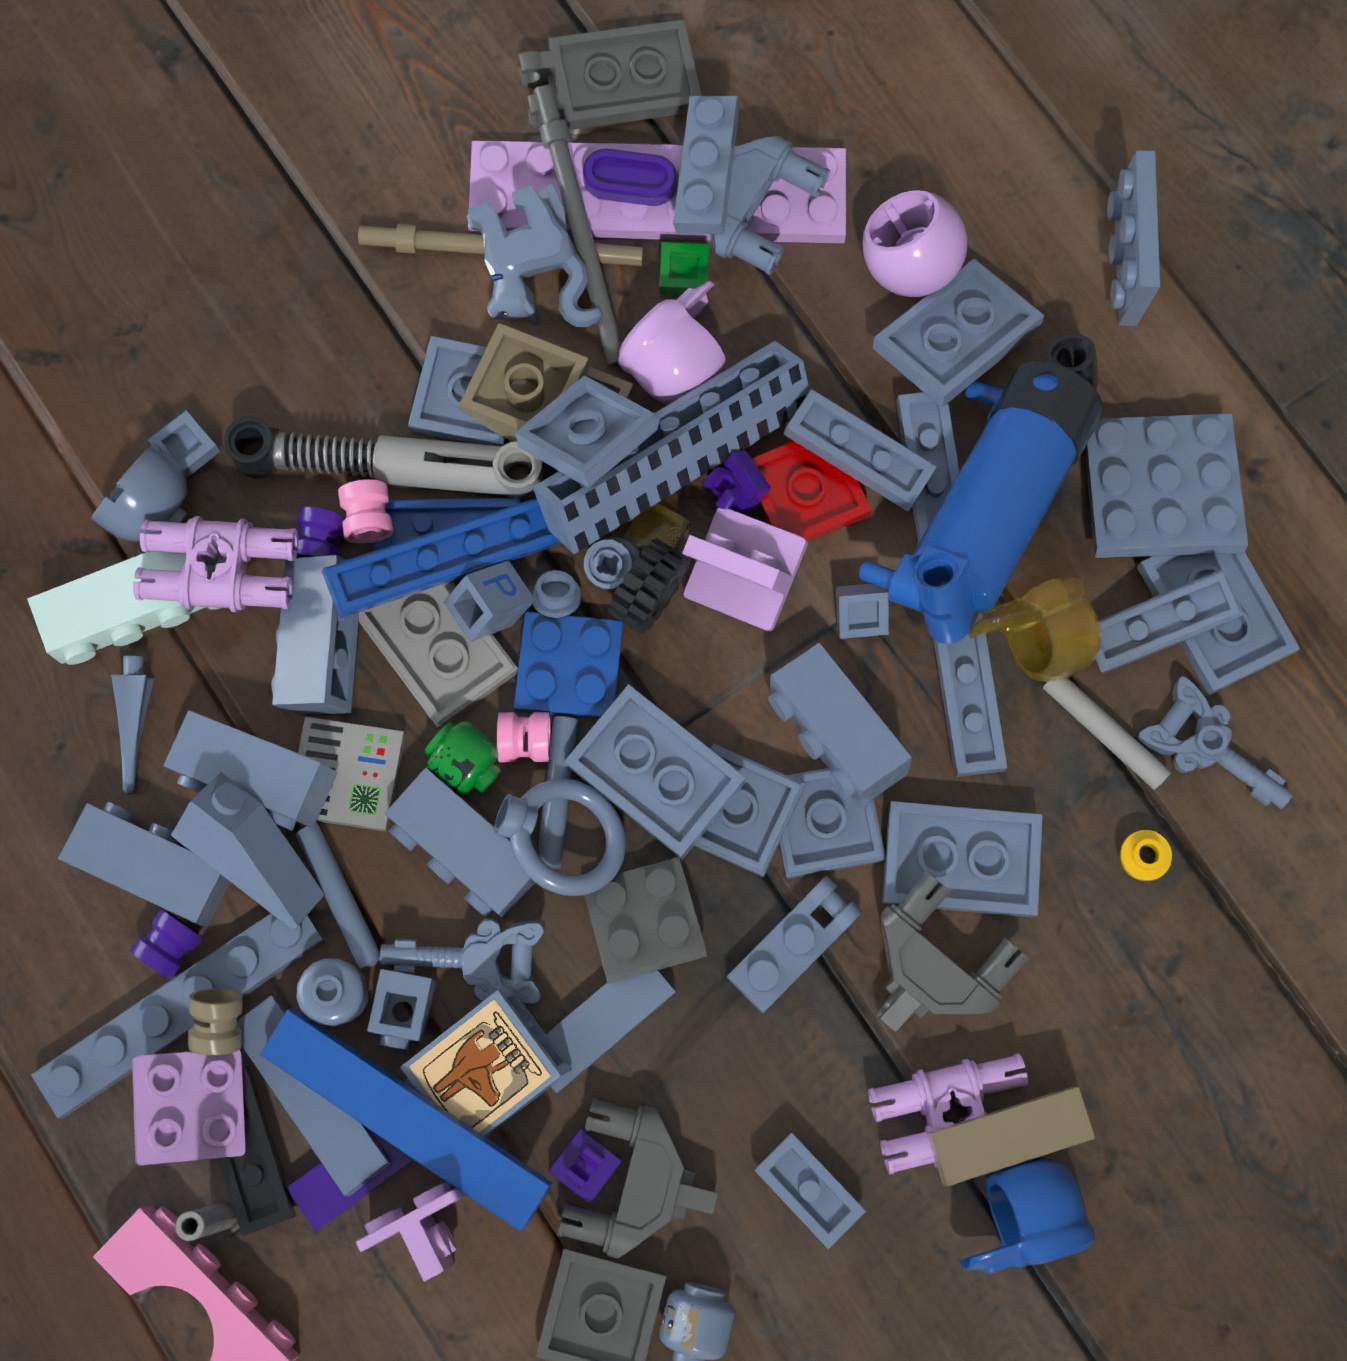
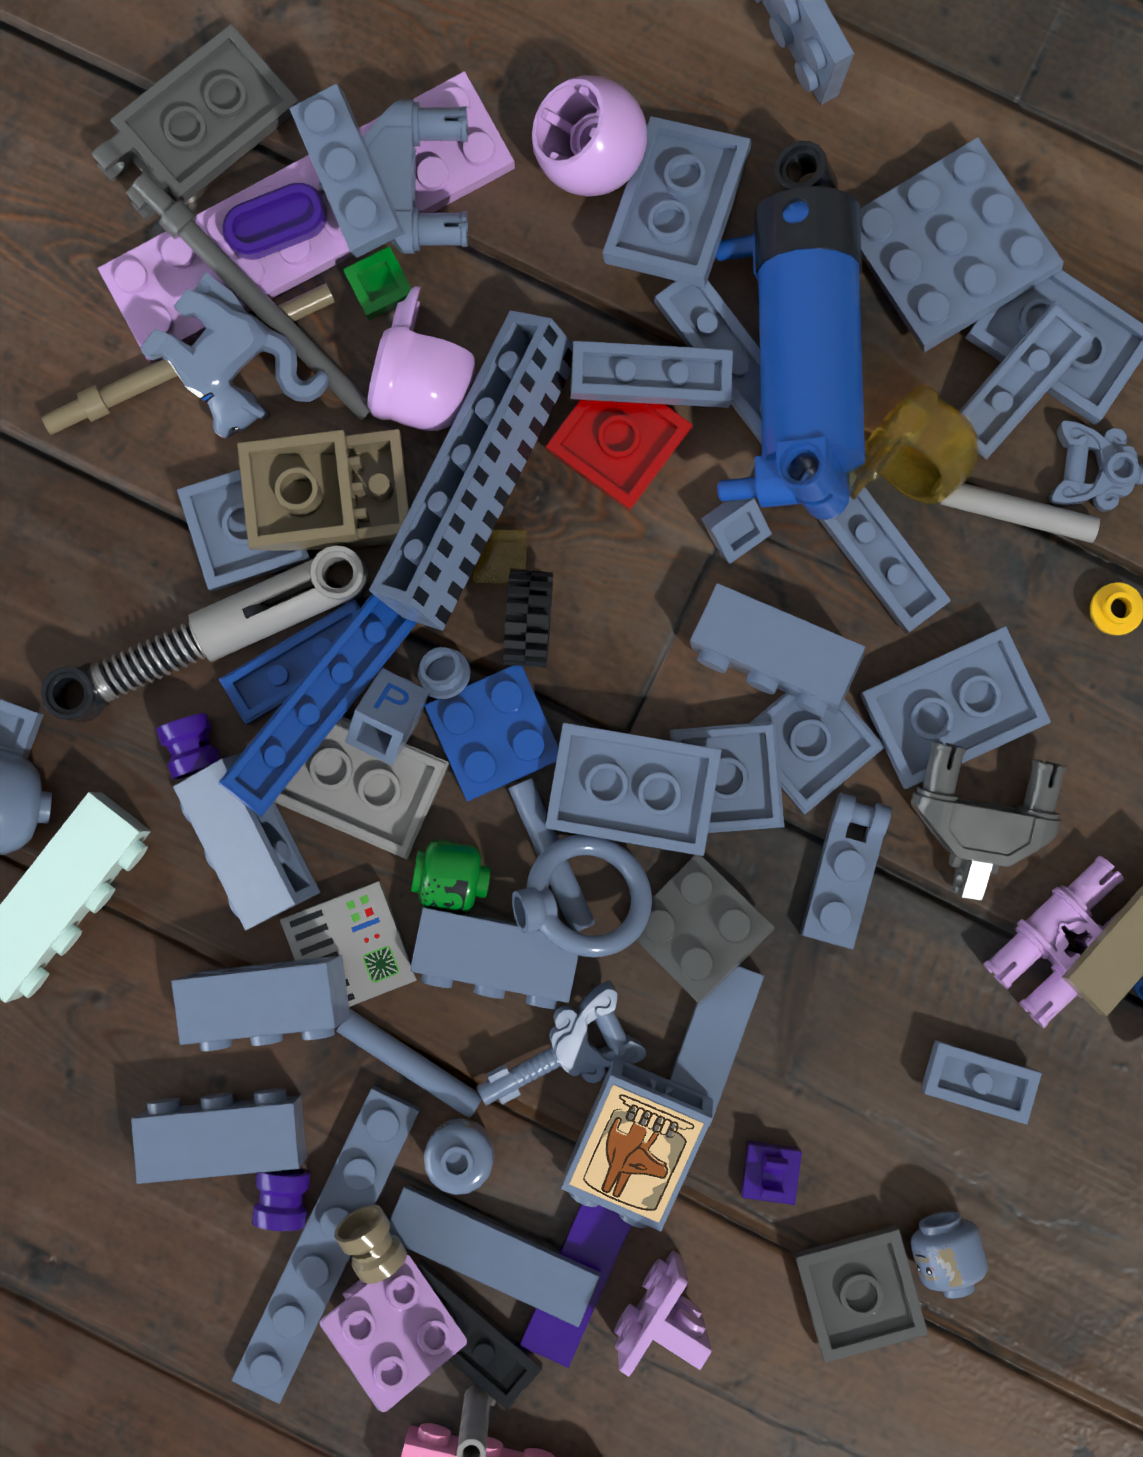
camera: 30 degrees left, 10 degrees up
sand blue piece [111,656,154,794] -> none
lavender pin [133,516,298,613] -> none
sand blue slope [171,772,324,931] -> none
blue tile [260,1008,553,1232] -> none
bright pink wheel [338,479,393,544] -> none
sand blue brick [367,969,437,1050] -> none
bright pink wheel [497,712,551,763] -> none
sand blue plate [515,375,658,488] -> none
dark grey connector [557,1097,719,1259] -> none
sand blue wheel [584,536,641,589] -> none
lavender bracket [682,508,808,631] -> none
dark purple tile [703,450,771,516] -> none

